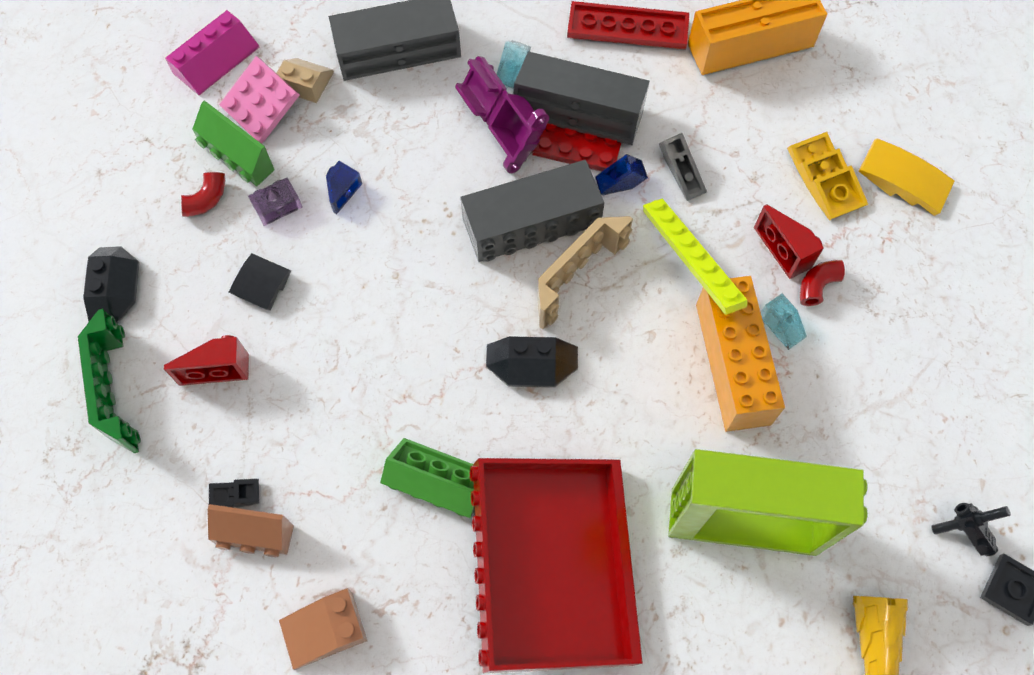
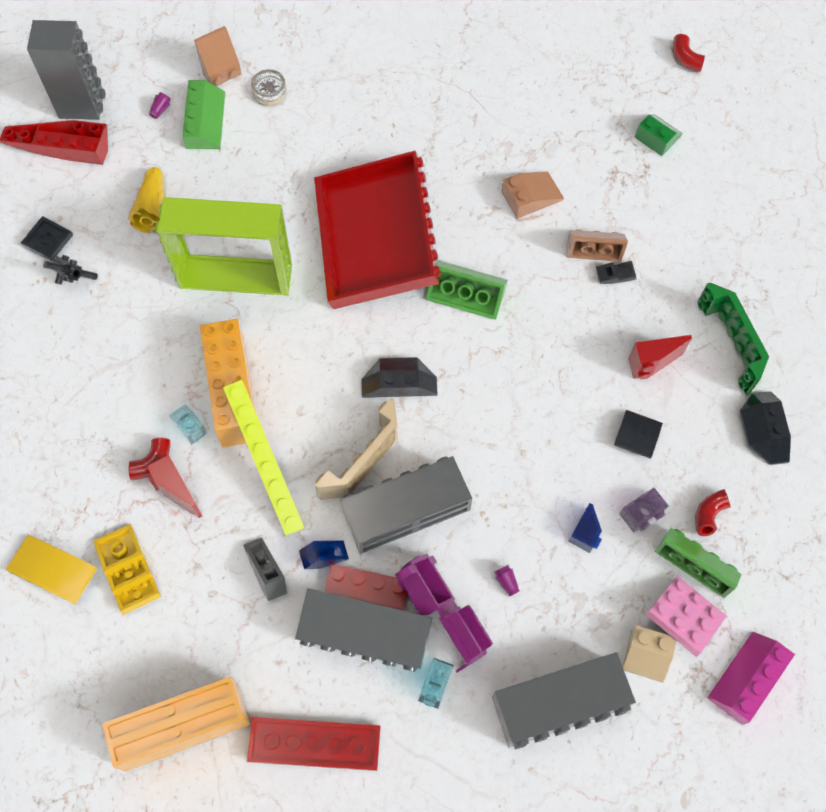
camera: 175 degrees right, 0 degrees up
none -> magenta cone [494,565,520,597]

